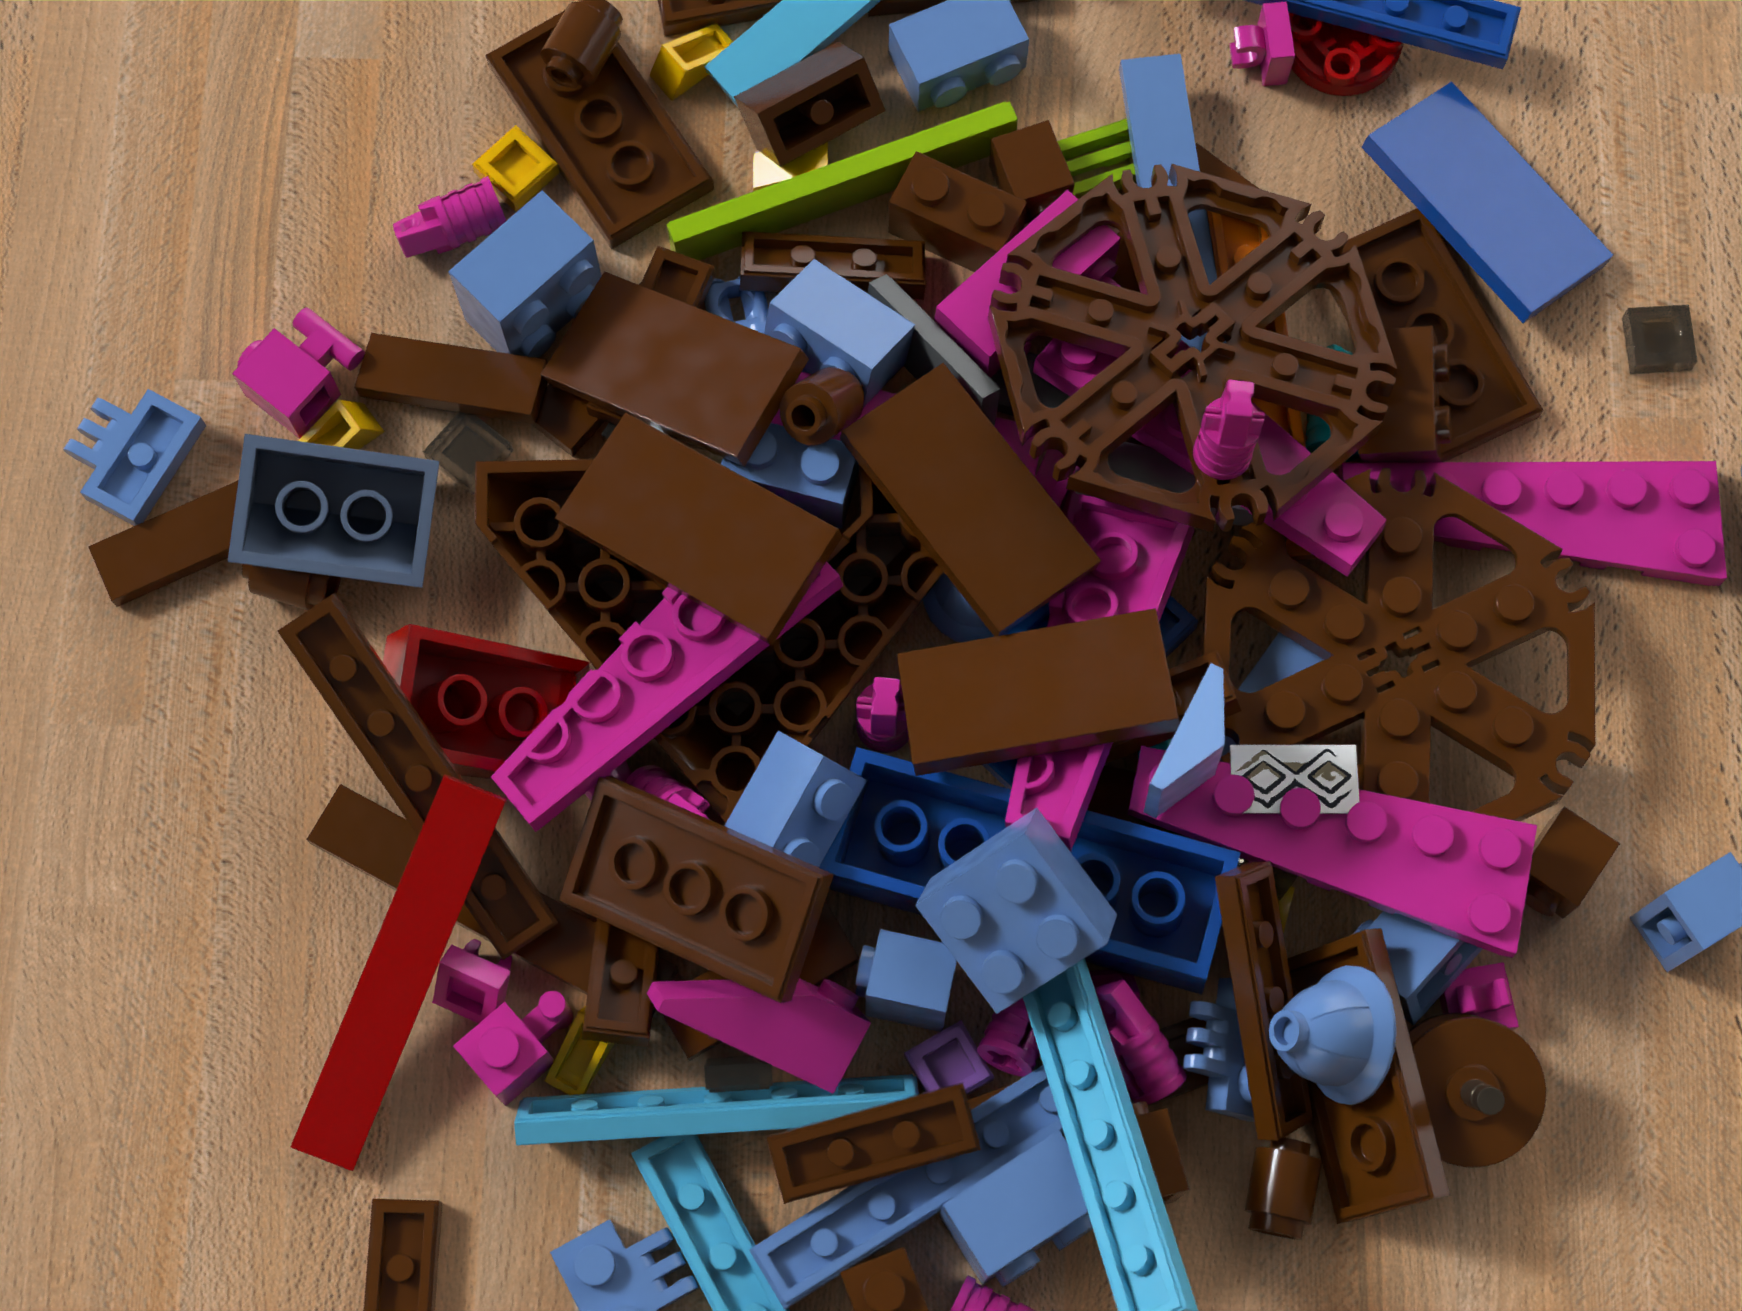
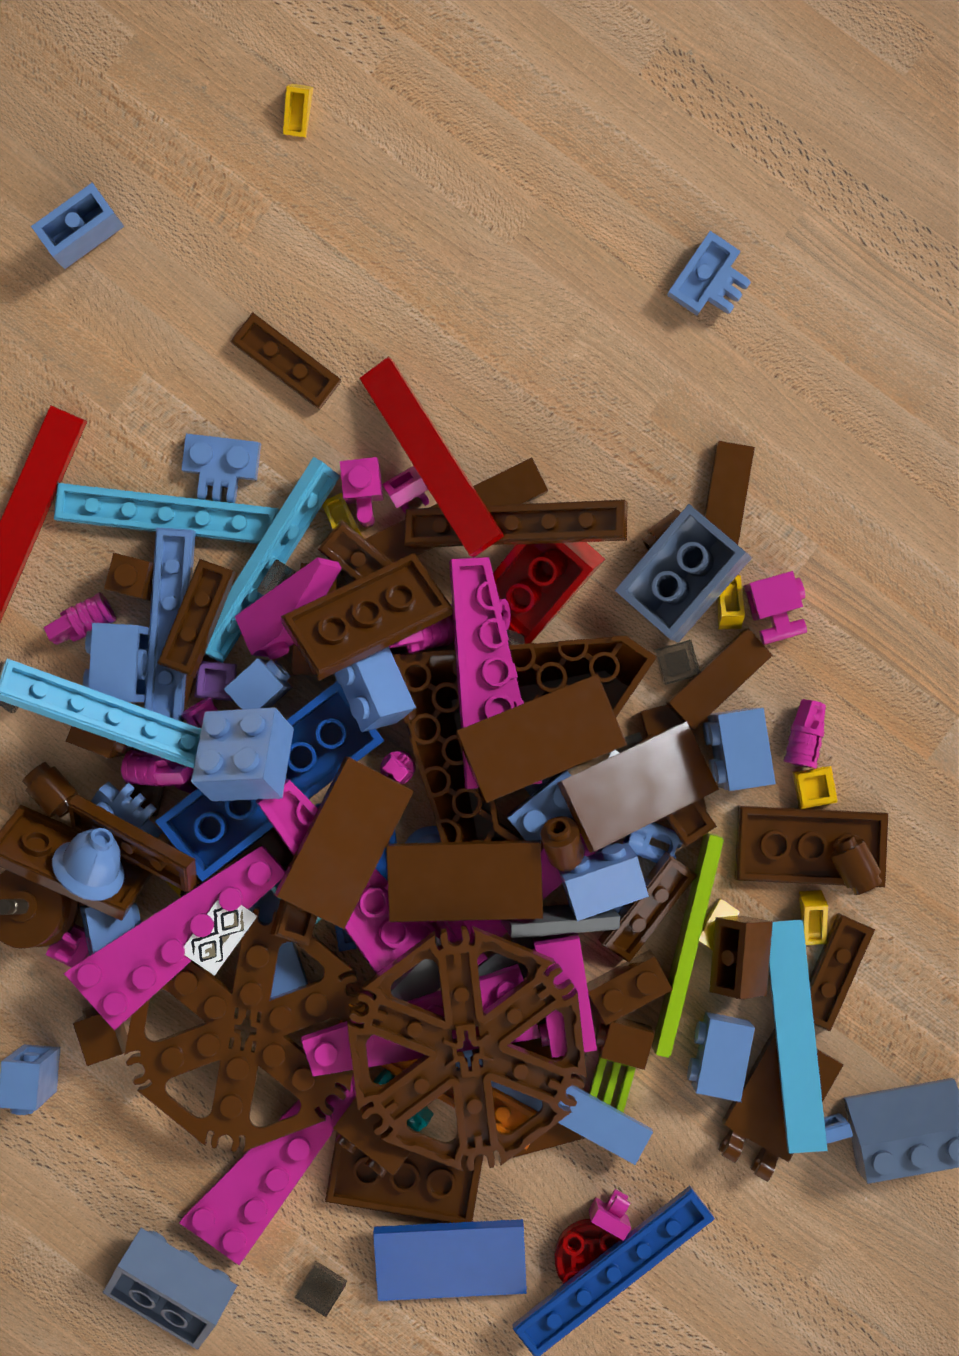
camera: 130 degrees right, 15 degrees up
medium blue hinge [63,389,206,526] -> none
light blue slope [1144,663,1225,818] -> none
dark pink hinge [1193,380,1265,480] -> none

